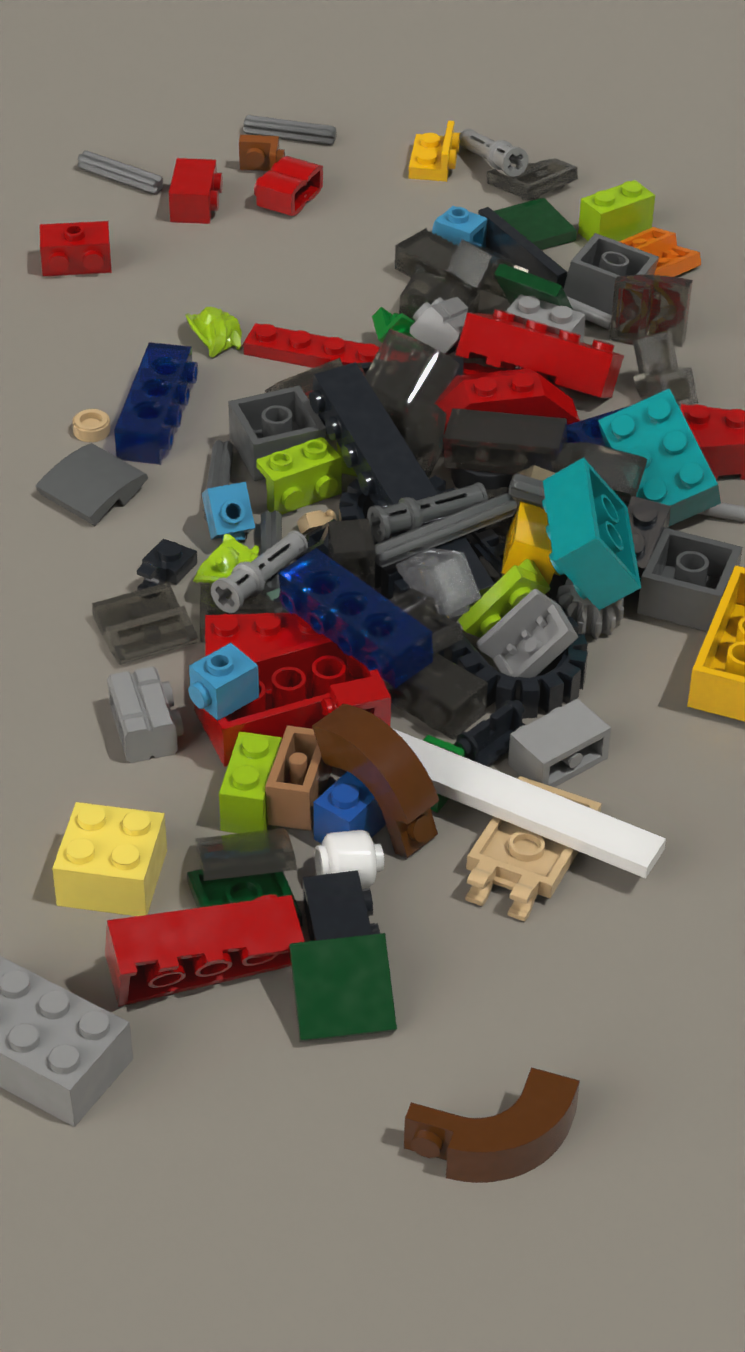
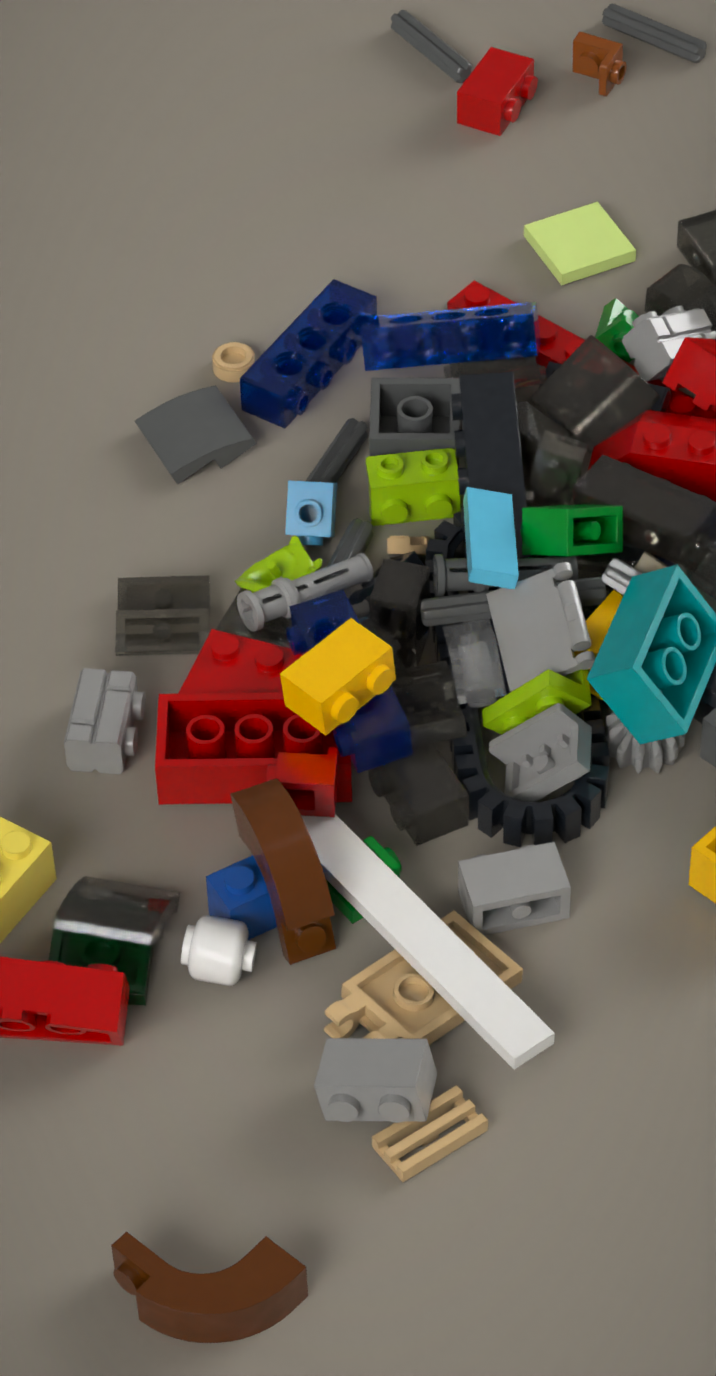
camera: 25 degrees right, 5 degrees up
red brick [40,221,112,276] -> none
black plate [137,538,197,596] -> none
lime hat [185,307,242,358] -> none
dark azure brick [188,643,259,721] -> none
lime brick [219,731,282,837] -> none
red brick [254,156,323,216] -> none
medium nougat brick [265,725,332,831] -> none
dark green tile [289,933,397,1042] -> none
black brick [303,870,380,941] -> none
black hinge [453,700,526,767] -> none
none -> yellow brick [280,618,396,736]
none -> light grey brick [314,1038,437,1123]
none -> clear blue brick [360,302,541,371]
none -> tan tile [372,1085,488,1182]
none -> medium azure tile [463,487,519,589]
none -> light grey piece [486,562,595,692]
none -> green brick [520,504,623,556]
none -> yellowish green tile [524,201,636,286]

